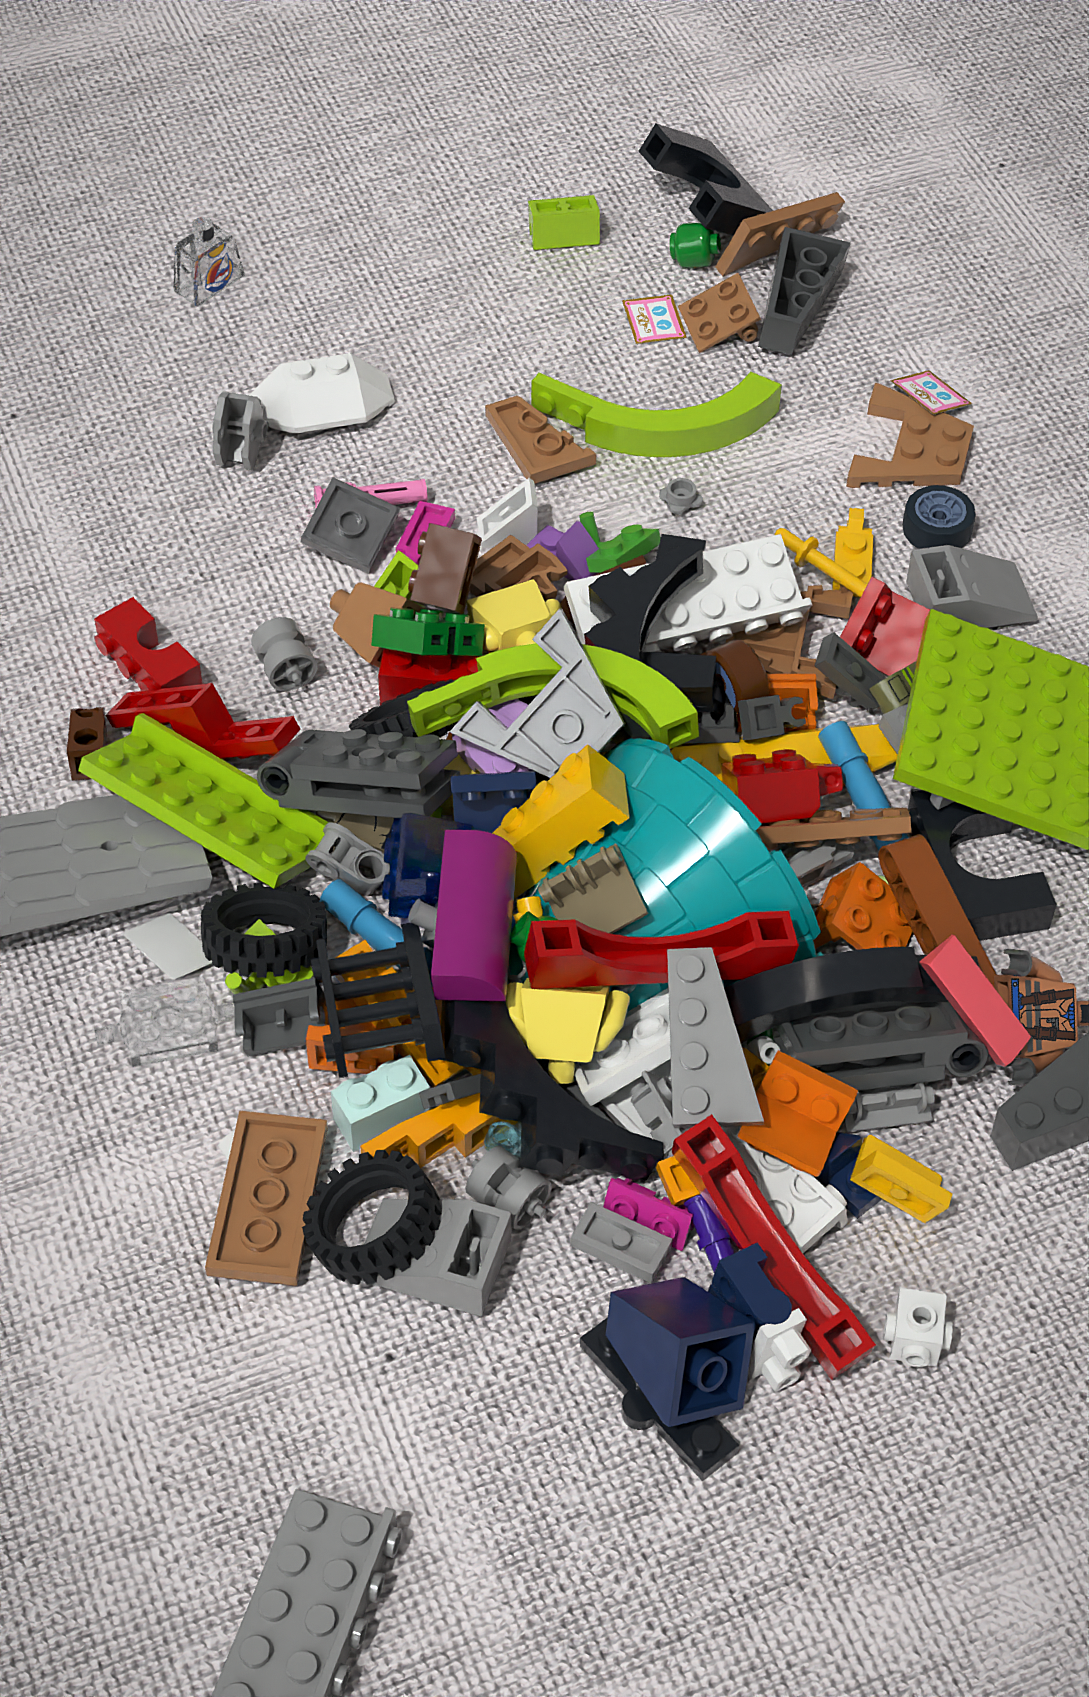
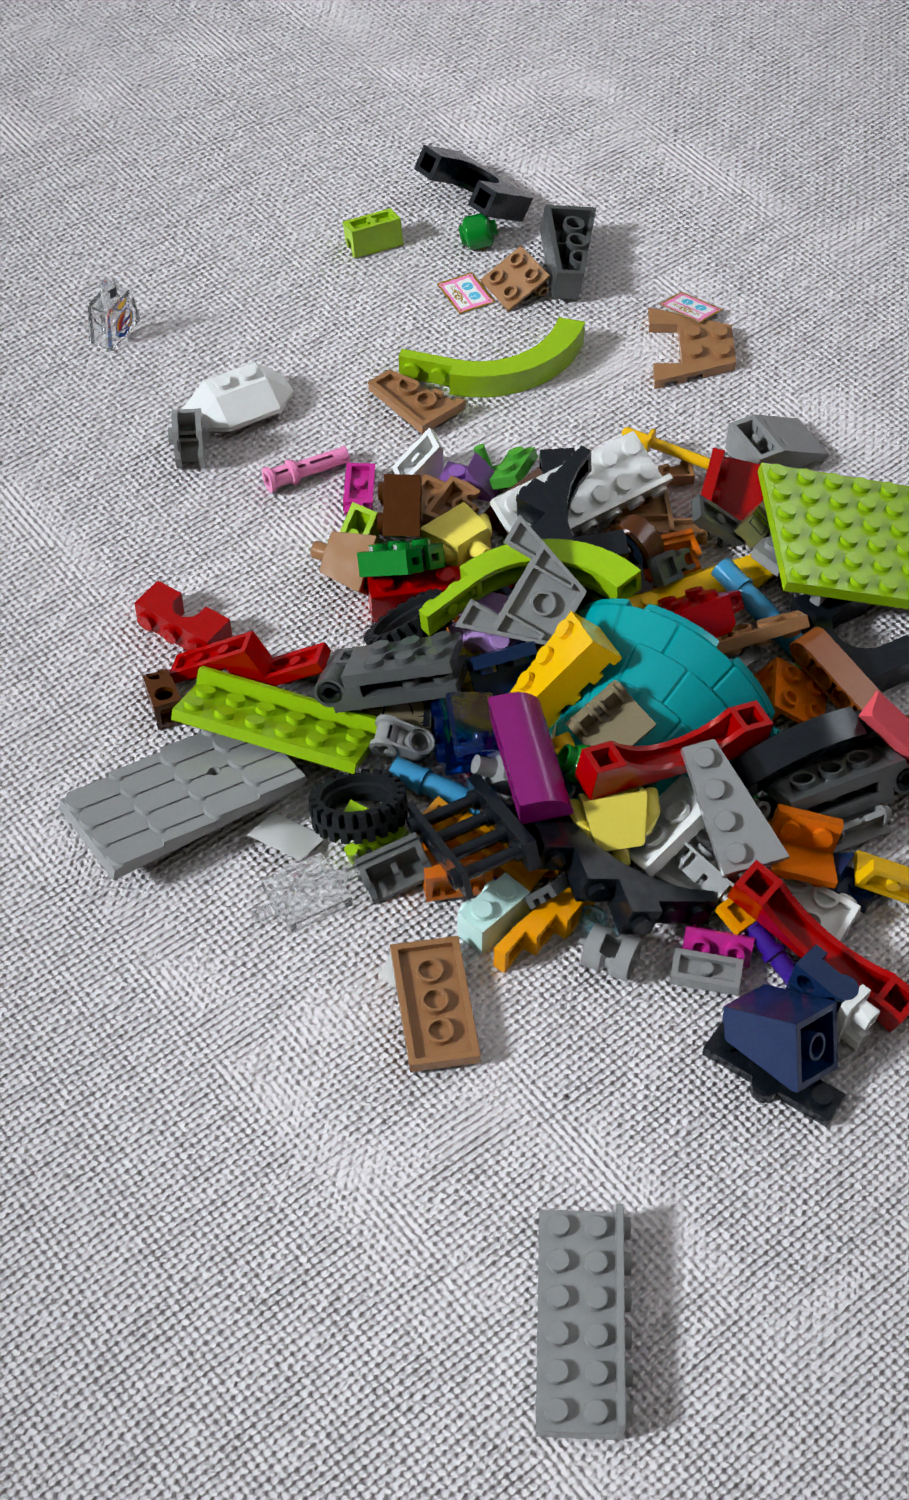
camera: 15 degrees left, 0 degrees up
light grey wheel [251,617,318,691] -> none
flat silver tile [300,477,400,574] -> none
black tyre [302,1150,442,1285] -> none
light grey slope [361,1198,511,1317] -> none
light grey plate [659,478,703,514] -> none
medium nougat wing [715,192,845,277] -> none
yellow hinge [832,508,873,597] -> none
black wheel [902,485,976,549] -> none

